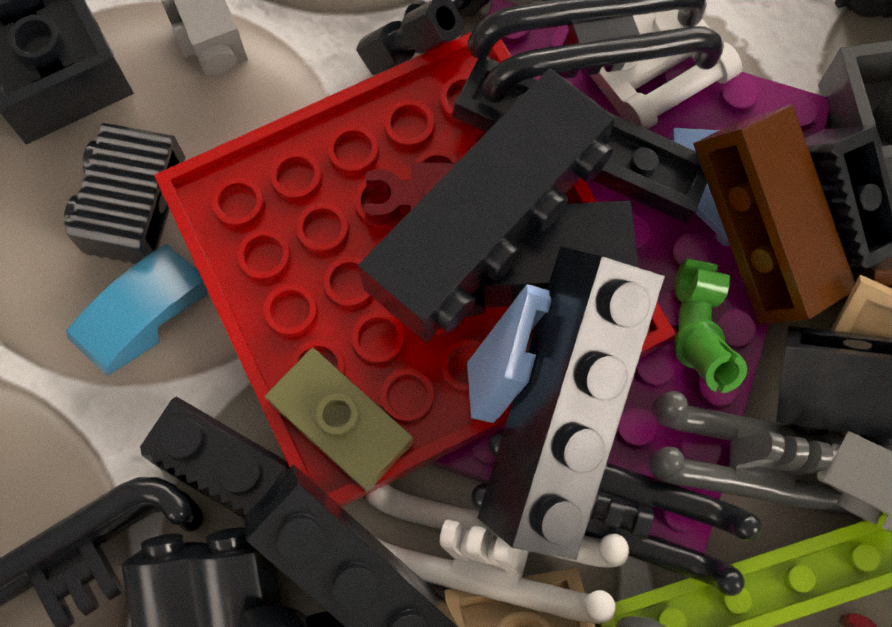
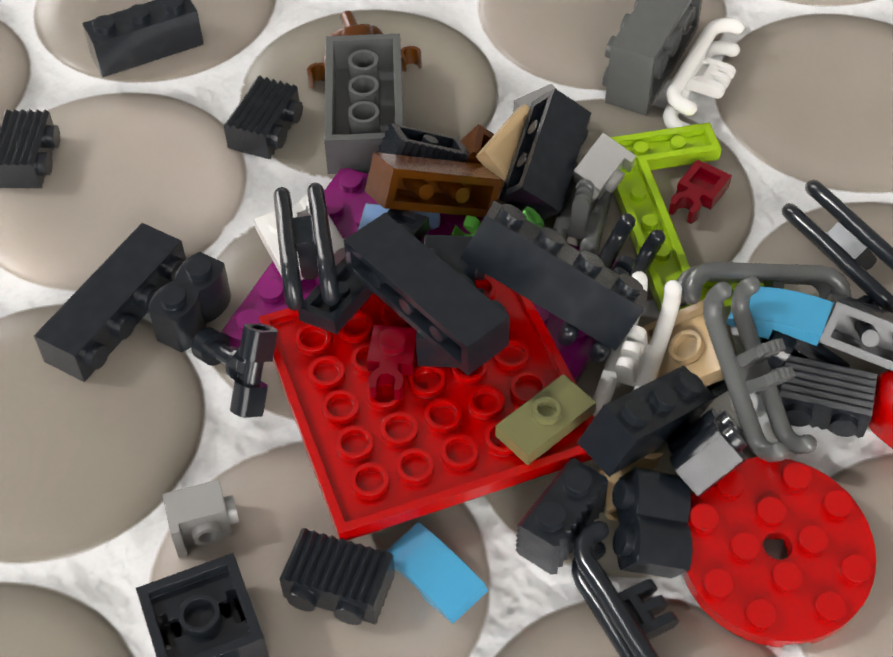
camera: 85 degrees left, 20 degrees down
light blue tile [467,284,551,423] -> none

